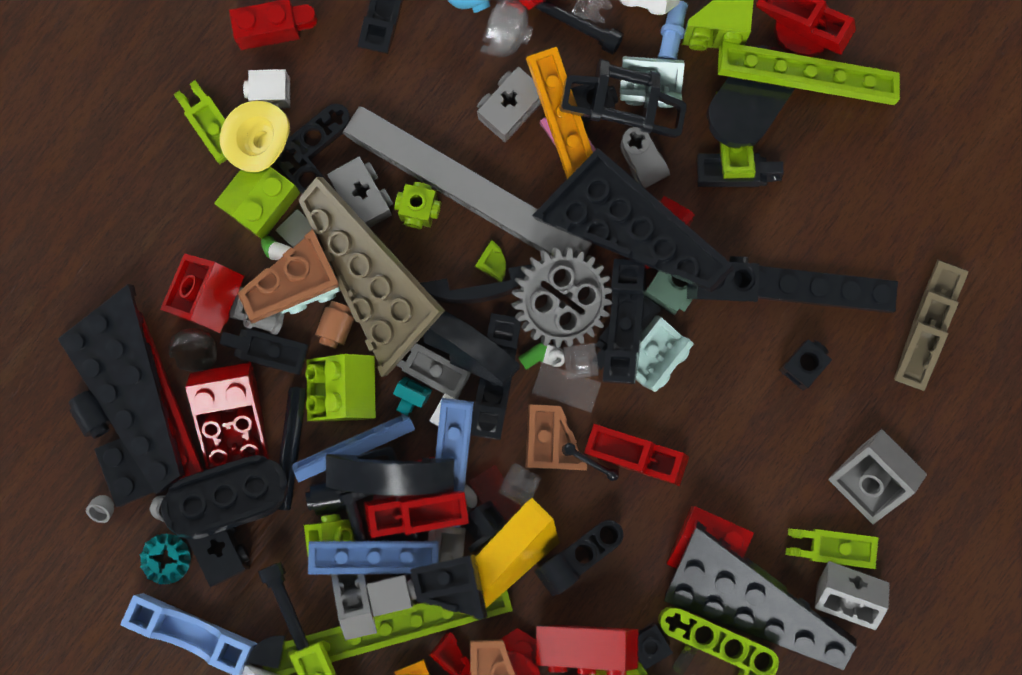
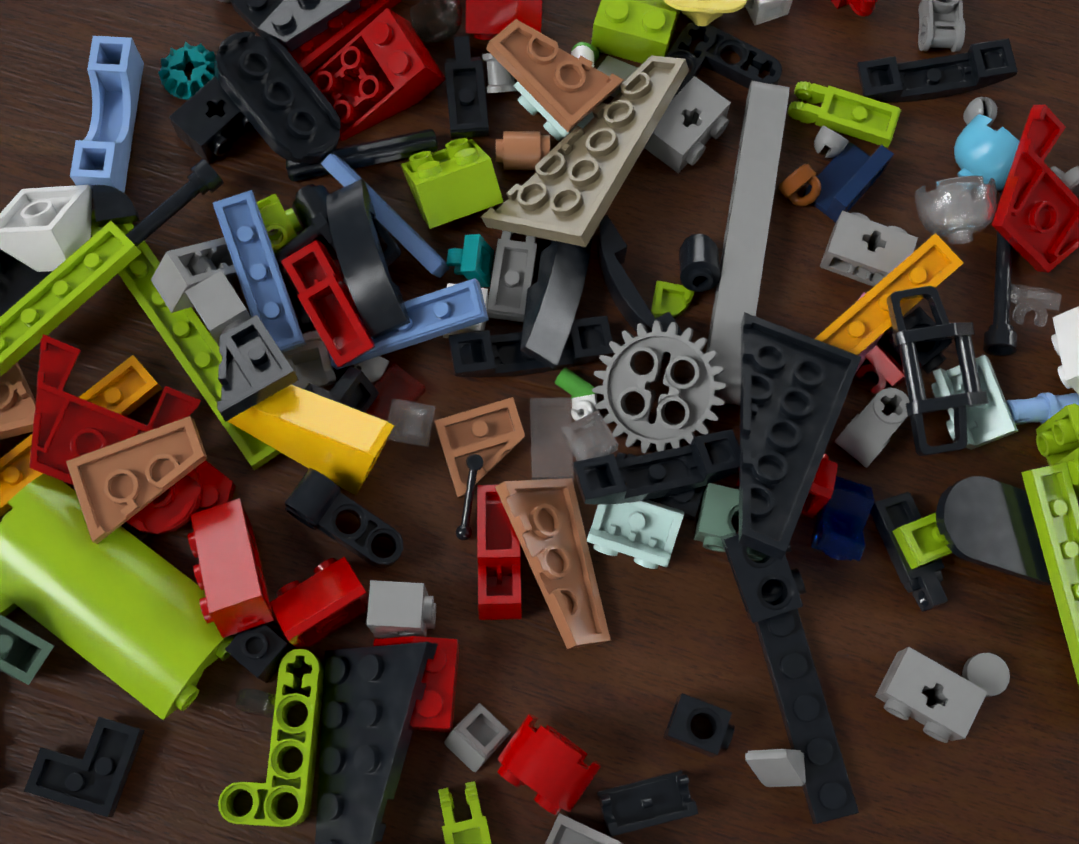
camera: 60 degrees right, 10 degrees down
lime brick [394,182,441,229] -> none
none -> red slope [270,556,369,650]
none -> light grey brick [367,580,436,638]
none -> light grey slope [444,703,511,772]
none -> nougat wing [495,478,611,649]
none -> red brick [497,713,601,816]
none -> black hinge [597,770,699,837]
none -> black brick [679,234,721,292]
none -> light grey slope [745,749,806,787]
none -> dark orange tile [778,163,822,207]
none -> lime hinge [787,81,901,148]
none -> dark blue panel [803,142,894,222]
none -> clear blue brick [811,476,875,561]
none -> light grey hinge [814,125,849,159]
none -> red tile [856,345,905,394]
none -> light grey brick [875,647,988,743]
none -> light grey tile [962,653,1010,697]

